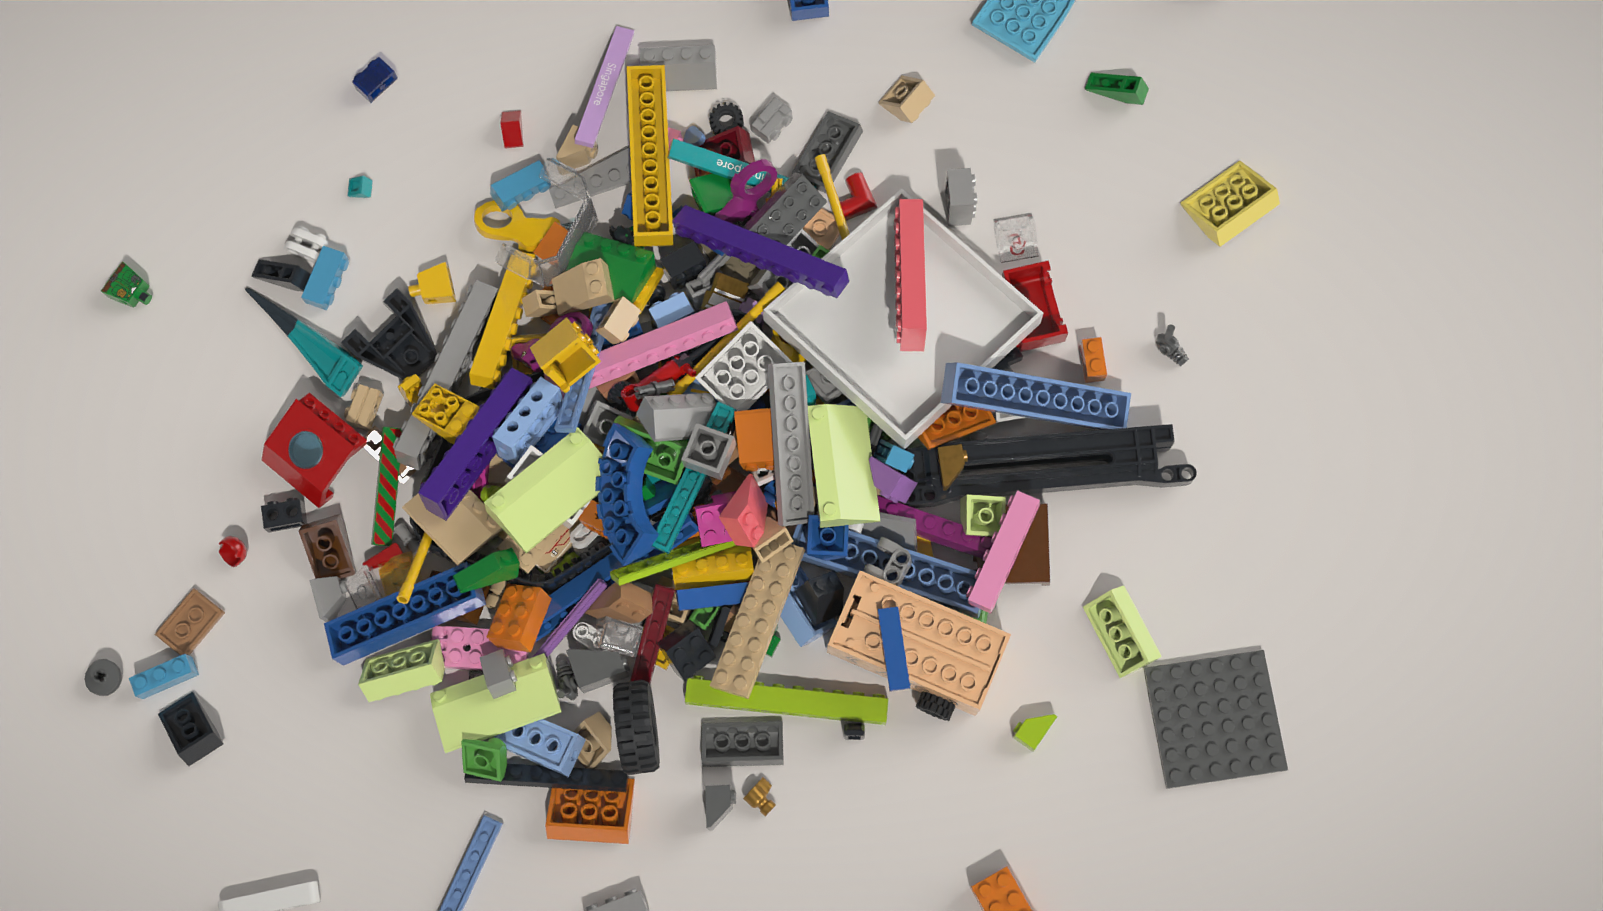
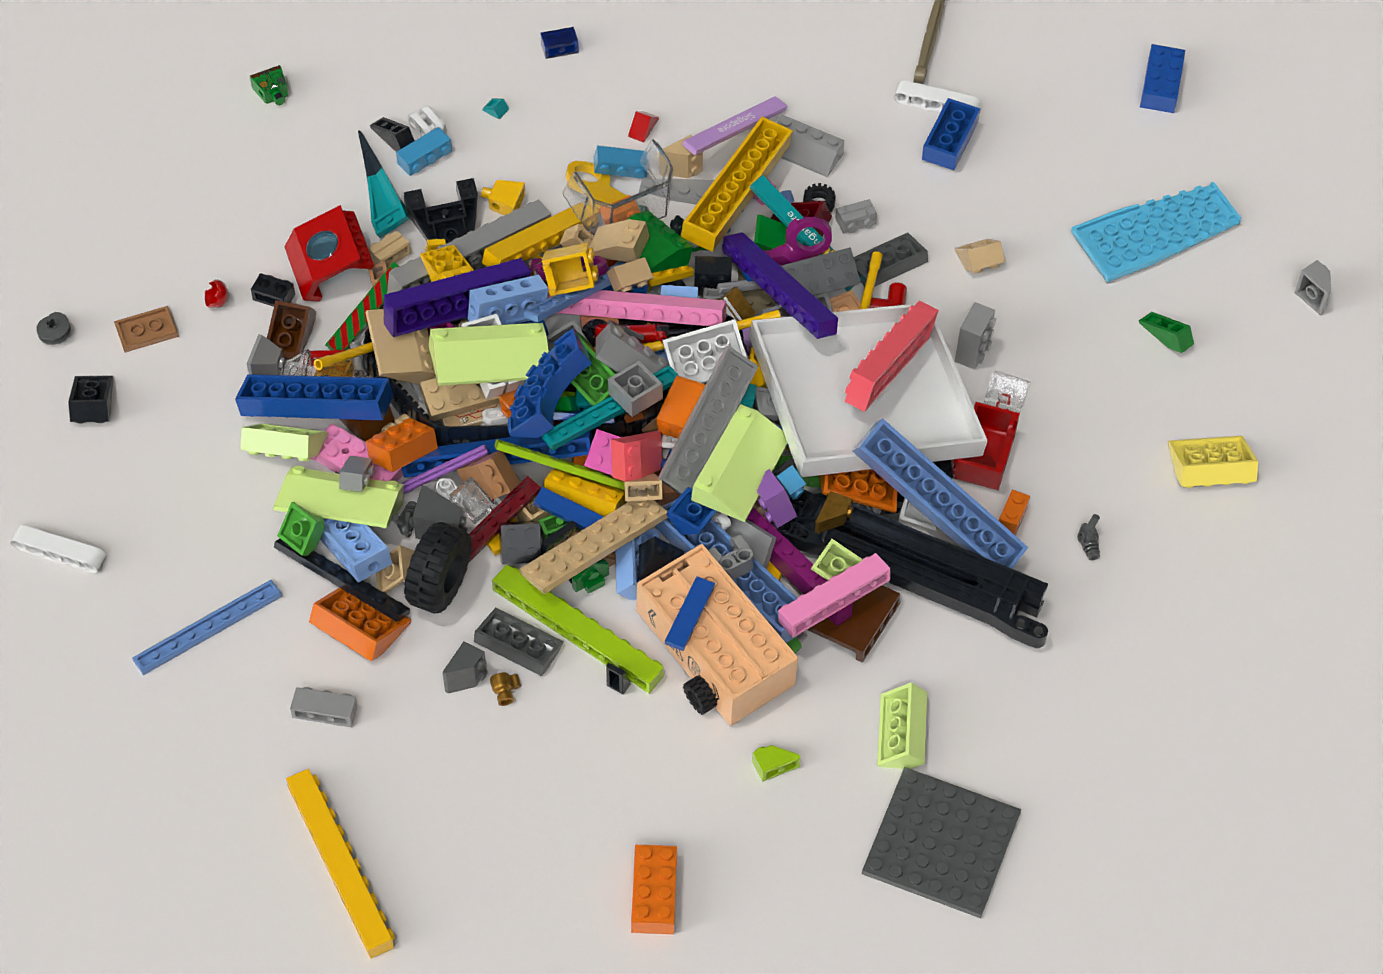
camera: 25 degrees right, 20 degrees down
dark azure brick [129,654,199,699] -> none
green slope [453,548,520,593] -> none

